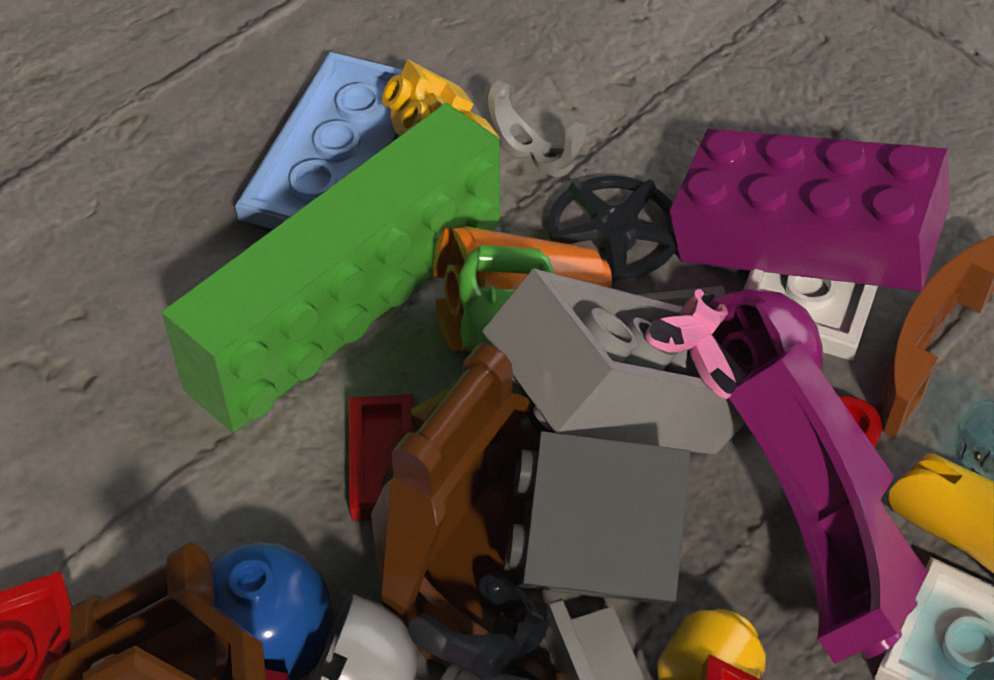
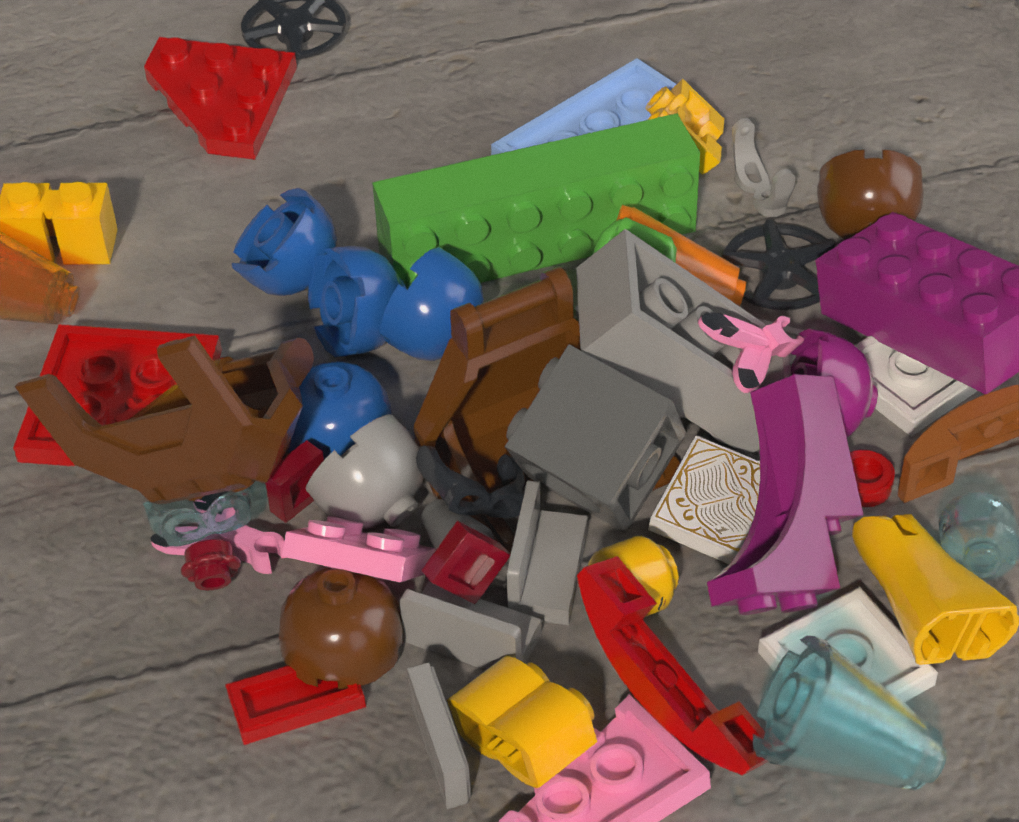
camera: 30 degrees right, 5 degrees down
none -> blue cylinder [232,188,337,296]
none -> blue cylinder [308,246,407,357]
none -> blue cylinder [380,247,483,361]
none -> tile [648,435,760,564]
none -> reddish brown cylinder [817,149,924,240]

